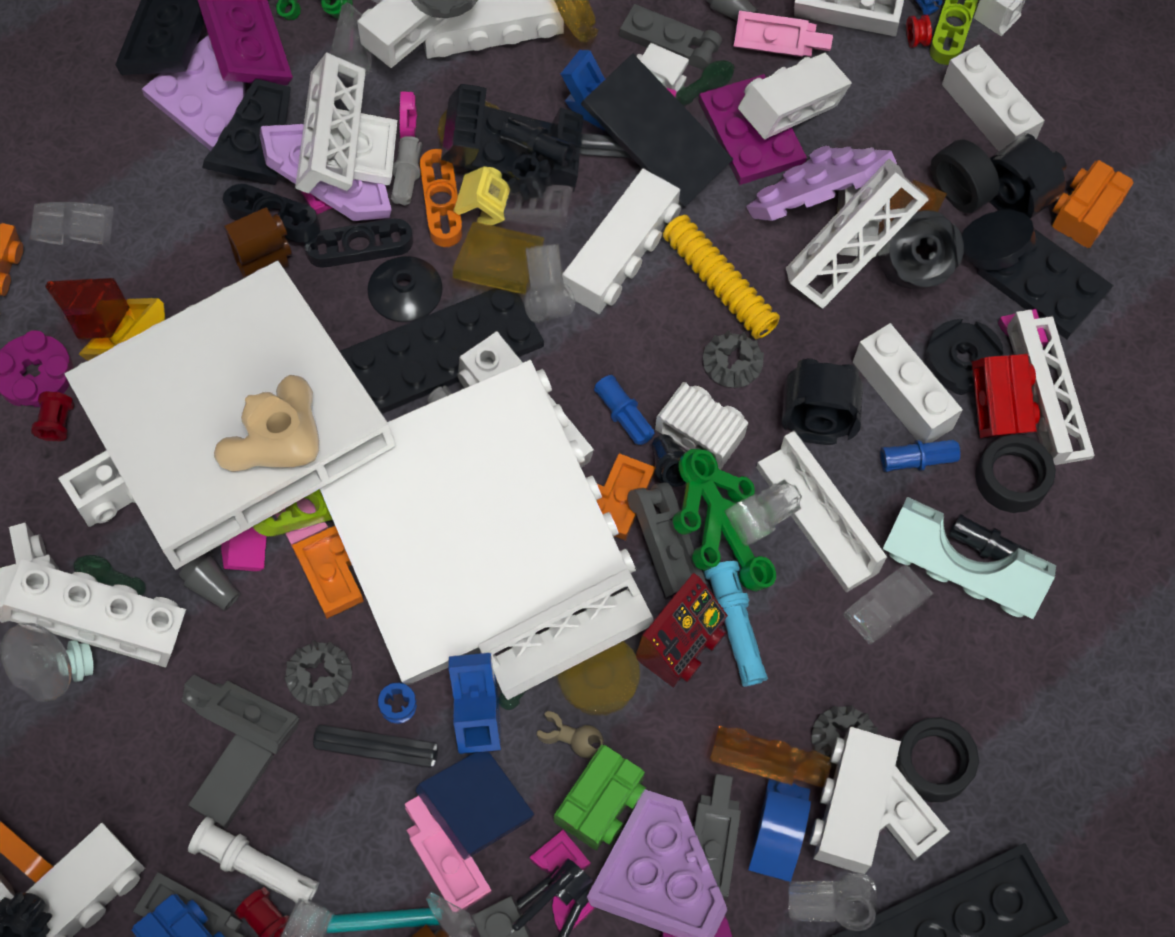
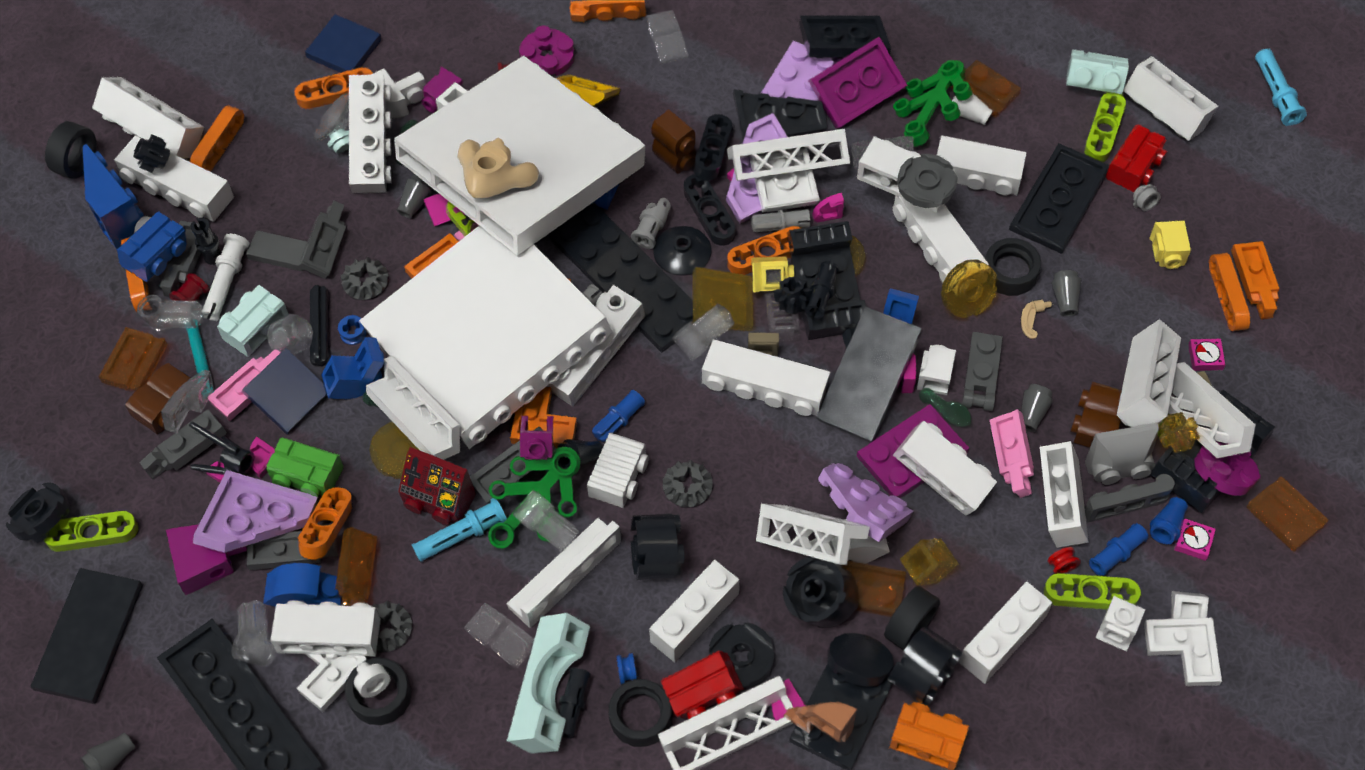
camera: 80 degrees right, 5 degrees down
clear red slope [45,278,130,339] -> none
dark tan arm [537,711,604,758] -> none
yellow piece [663,215,780,339] -> none
blue axle [880,440,961,472] -> none
none -> black pin [190,218,222,265]
none -> light aqua brick [217,285,289,357]
none -> clear head [267,314,313,355]
none -> orange beam [298,487,352,560]
none -> white tile [354,662,390,698]
none -> magenta window [422,66,463,113]
none -> magenta window [520,416,553,460]
none -> blue bush [616,653,637,685]
none -> light grey piece [631,198,670,249]
none -> dark tan tile [748,333,779,357]
none -> nougat slope [784,702,857,742]
none -> clear yellow brick [900,539,959,585]

